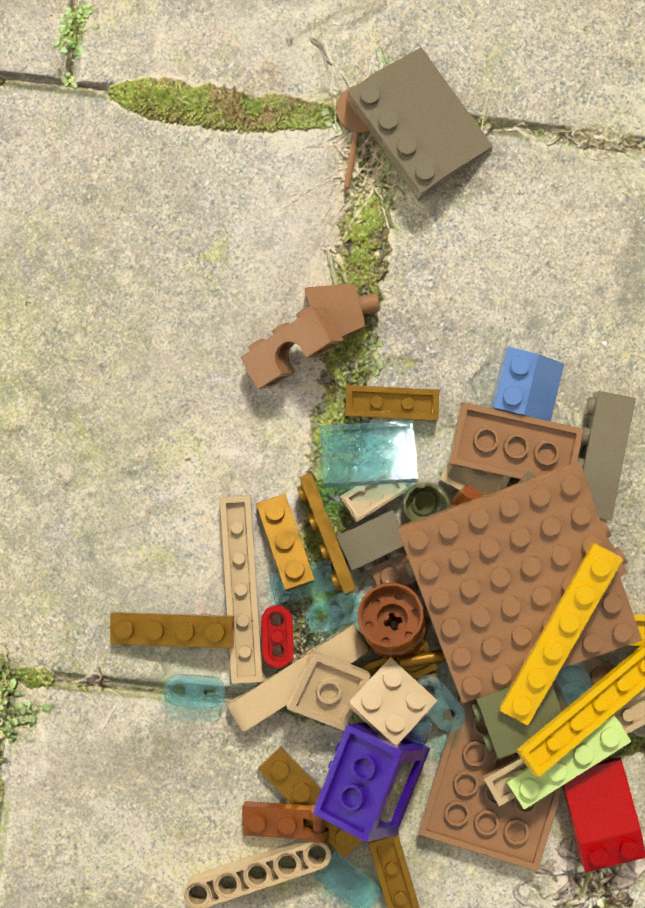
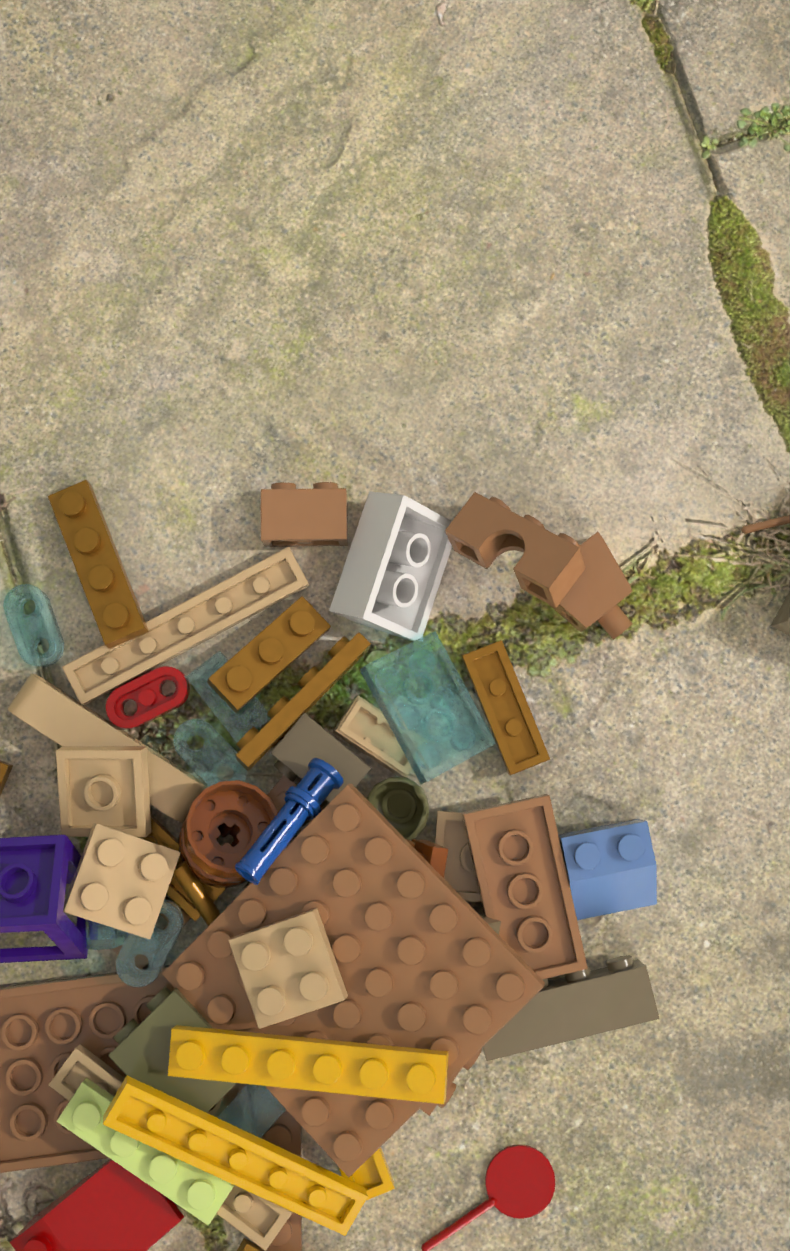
camera: 65 degrees right, 5 degrees down
none -> tan plate [228,908,348,1029]
none -> blue pin [235,758,344,885]
none -> medium nougat brick [261,482,348,547]
none -> white slope [329,491,452,643]

